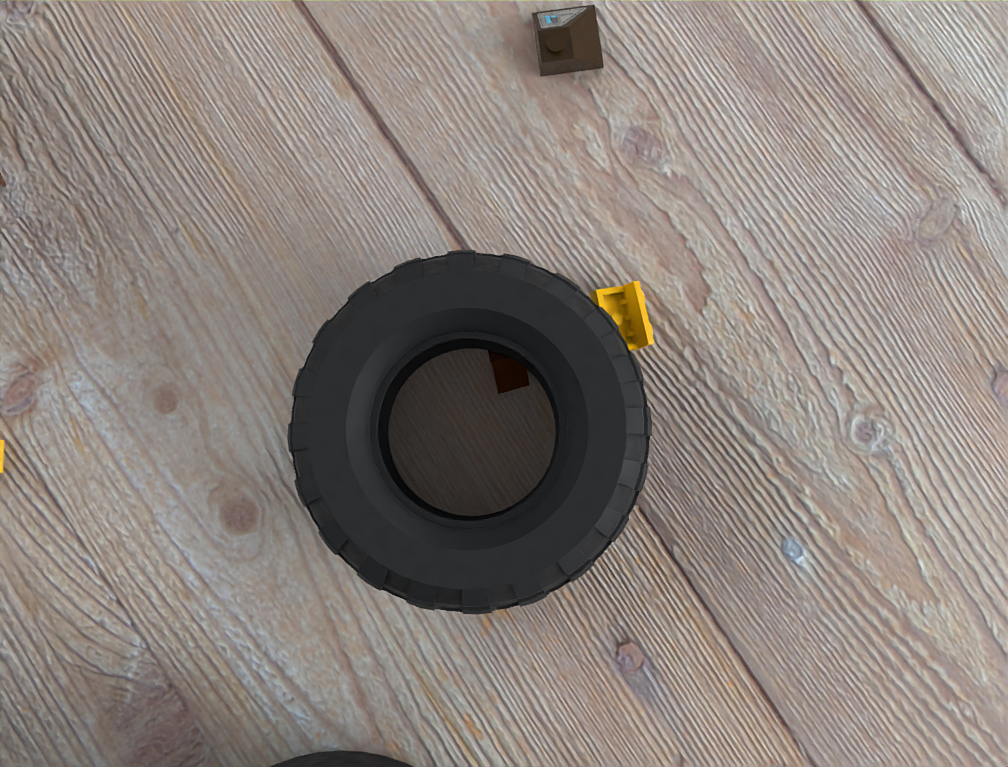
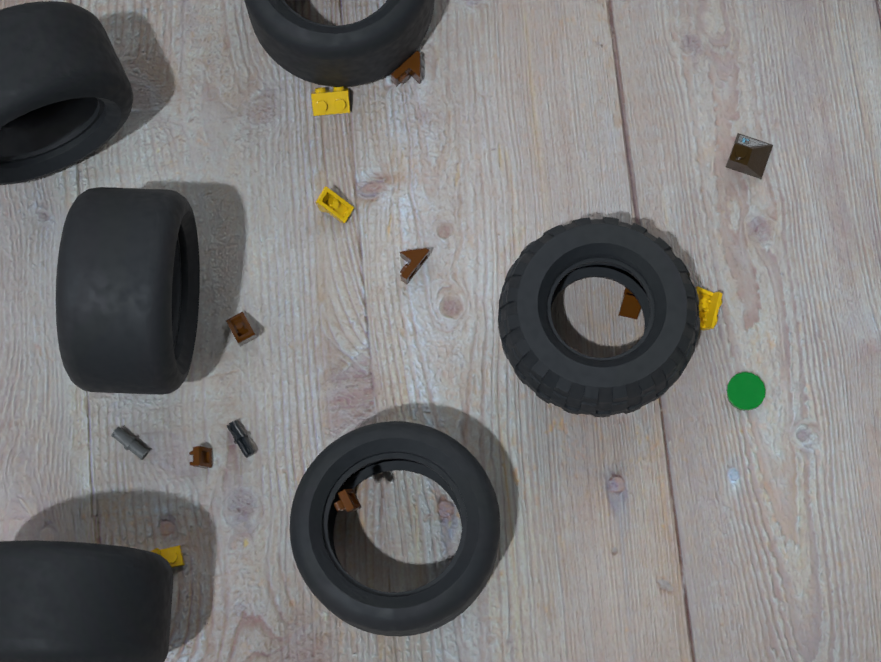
camera: 30 degrees right, 10 degrees down
none -> reddish brown slope [400,248,430,284]
none -> green tile [726,372,766,411]

